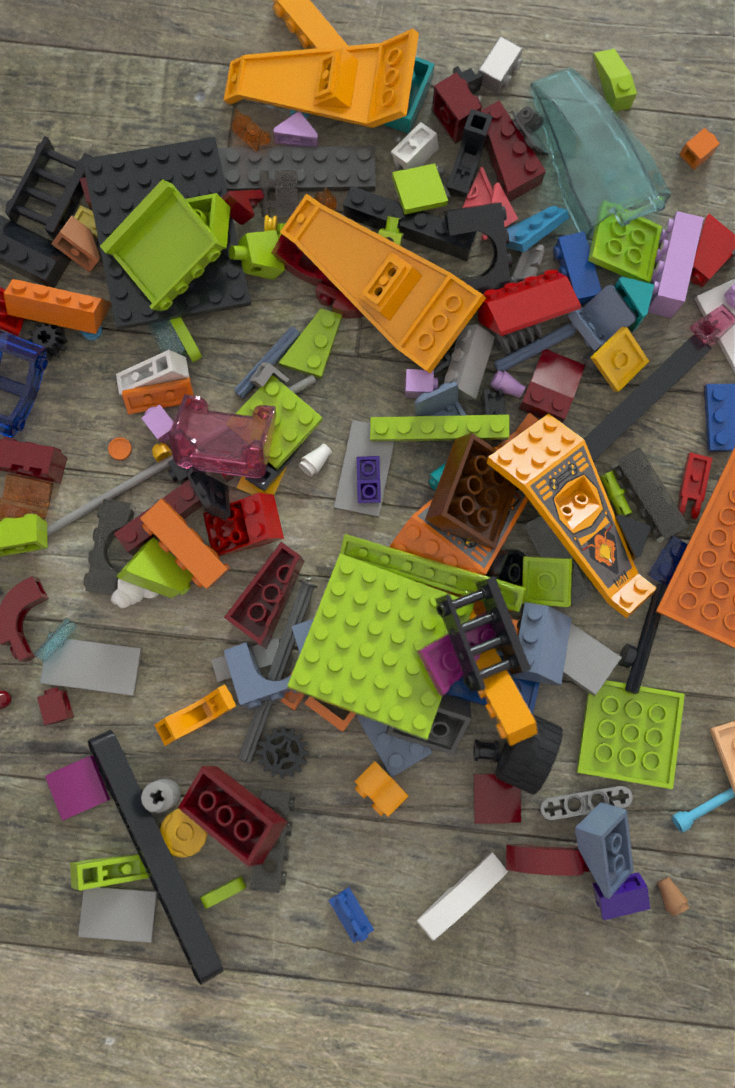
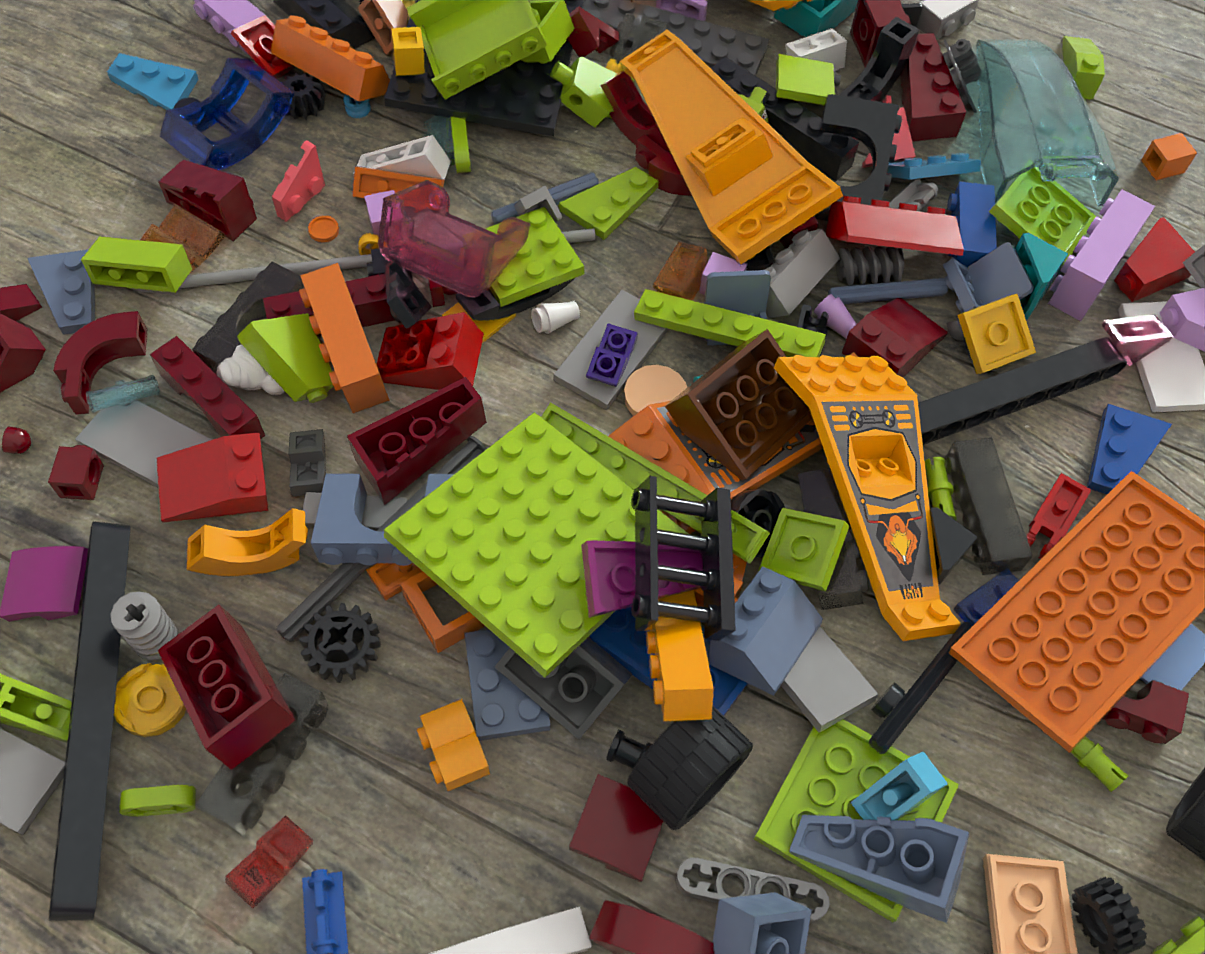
camera: 20 degrees right, 20 degrees down
none -> dark red arch [150,336,265,439]
none -> red slope [156,433,269,523]
none -> clear red slope [225,815,313,909]
none -> coral wing [272,140,325,222]
none -> dark grey slope [288,429,326,496]
none -> yellow panel [391,27,425,76]
none -> light nougat tile [624,365,687,416]
none -> clear orange hinge [653,242,708,301]
none -> sand blue wedge [789,815,969,923]
none -> medium azure slope [851,751,948,820]

